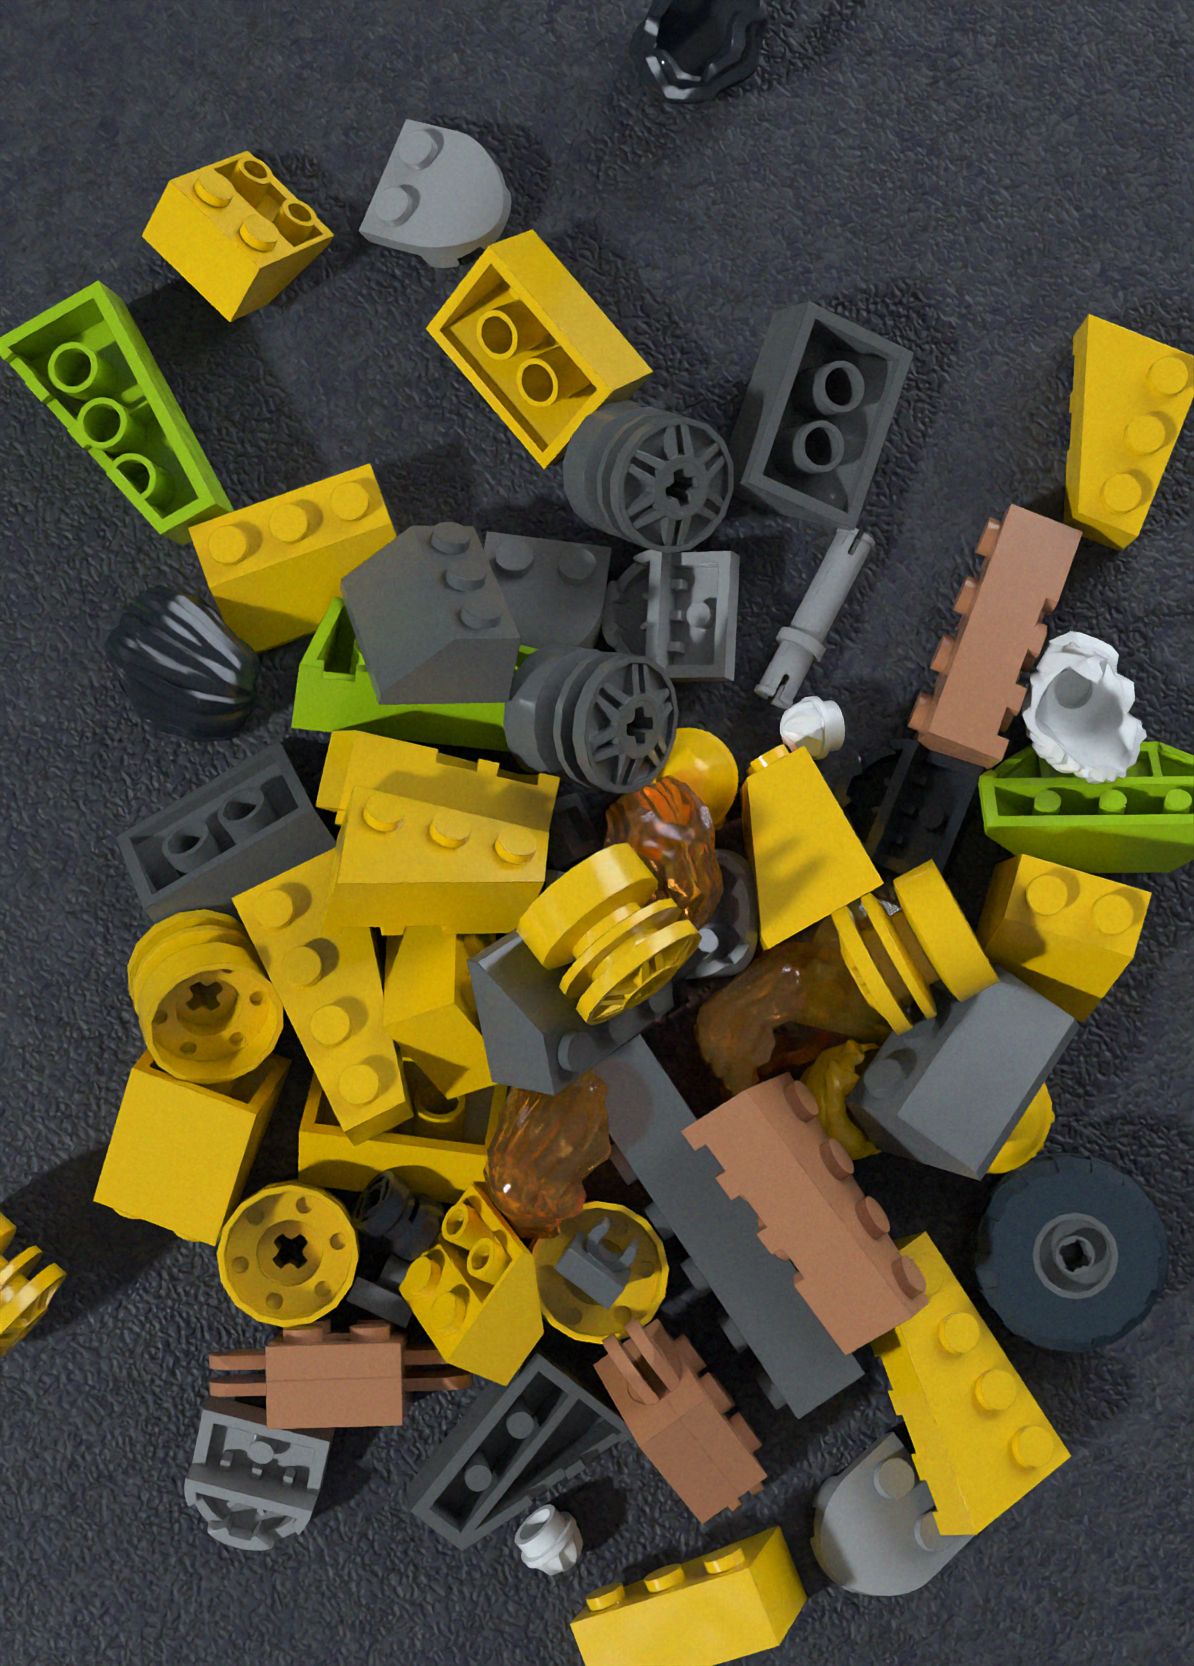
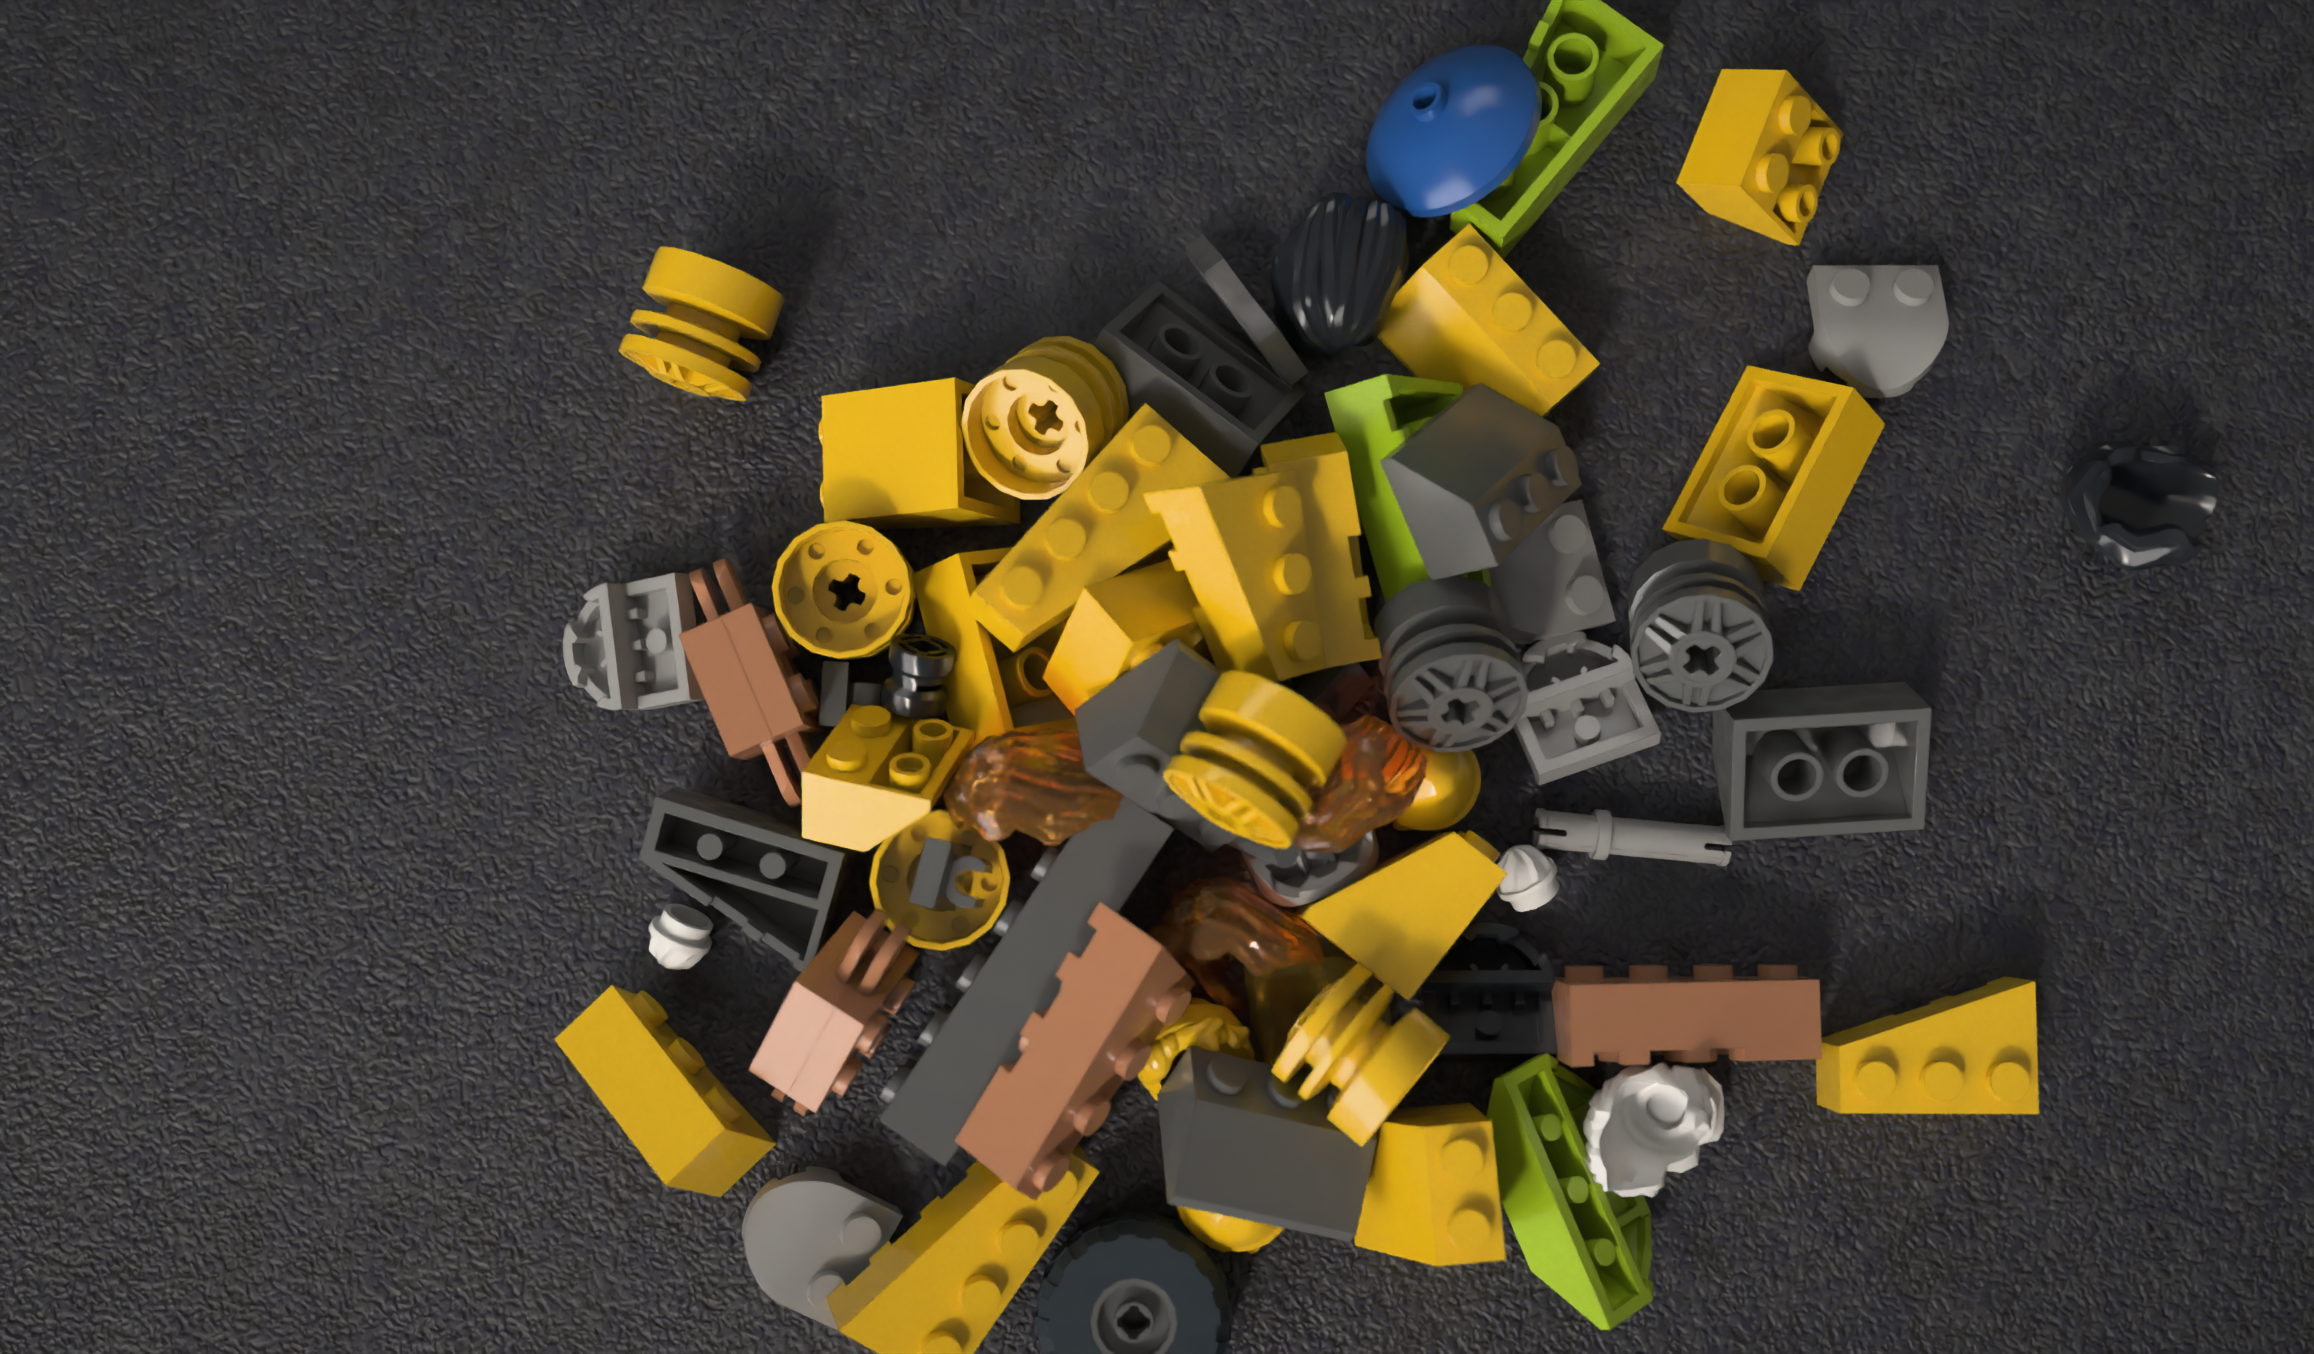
camera: 70 degrees right, 0 degrees up
none -> flat silver tile [1185,234,1308,385]
none -> blue dish [1366,45,1542,217]

